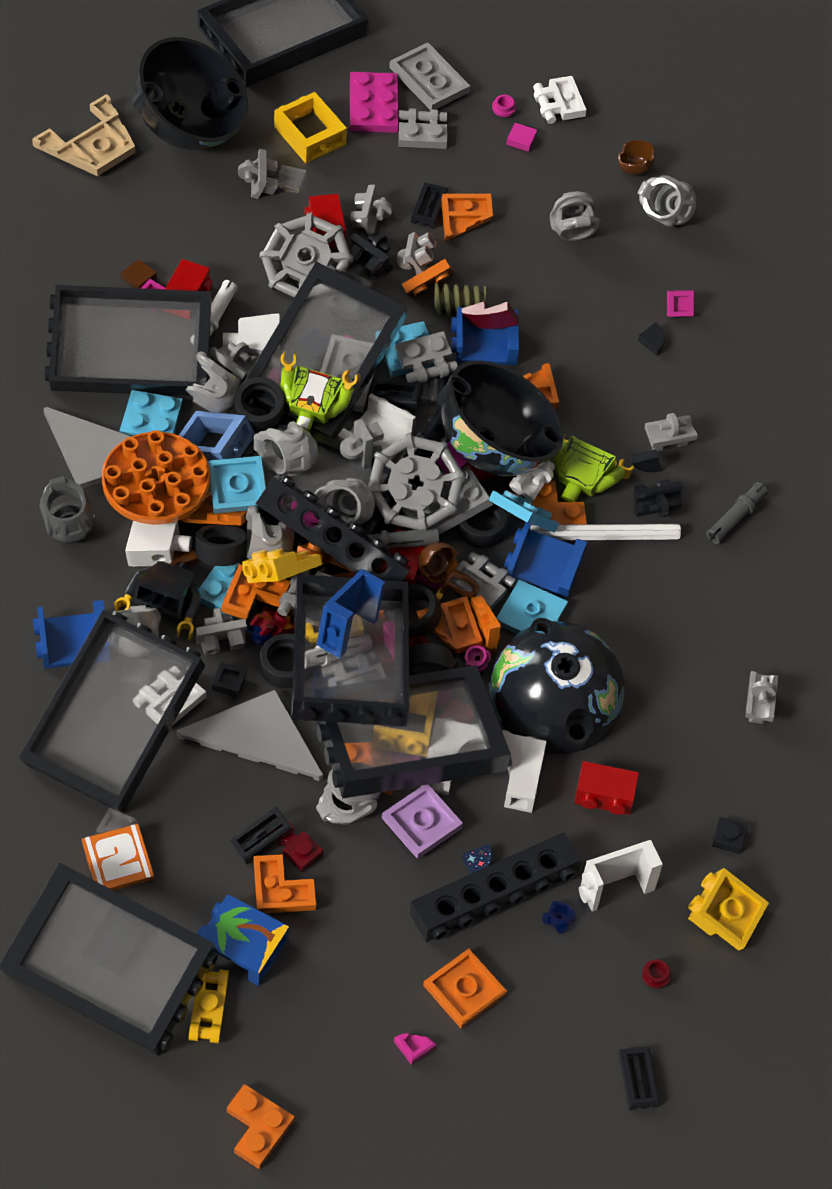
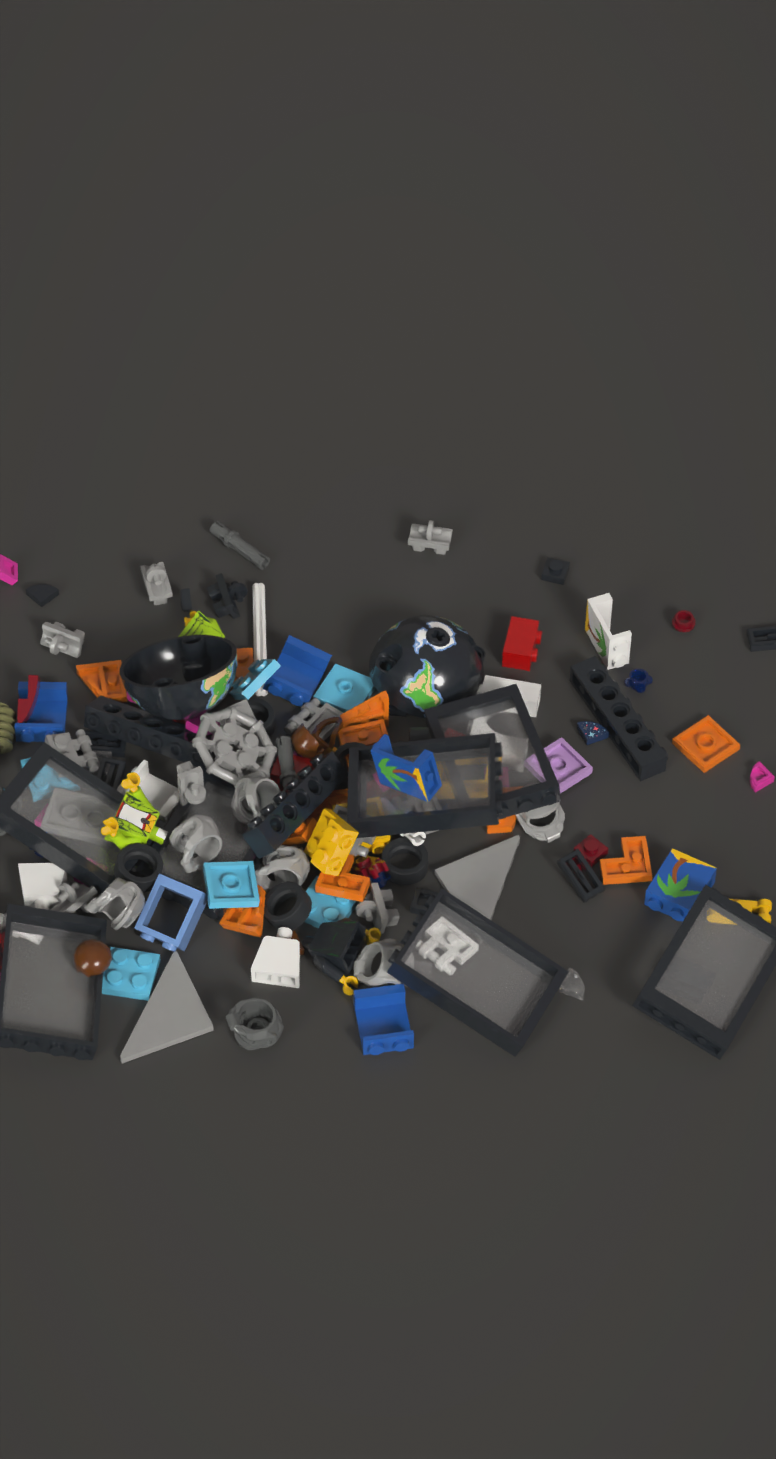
camera: 85 degrees left, 5 degrees down
tile [82,824,154,891] -> none
orange bracket [102,430,210,525] -> none
dark pink plate [464,645,491,671] -> none
yellow plate [688,868,769,951] -> none
none -> light grey hips [40,622,85,658]
none -> reddish brown hair [73,939,112,977]

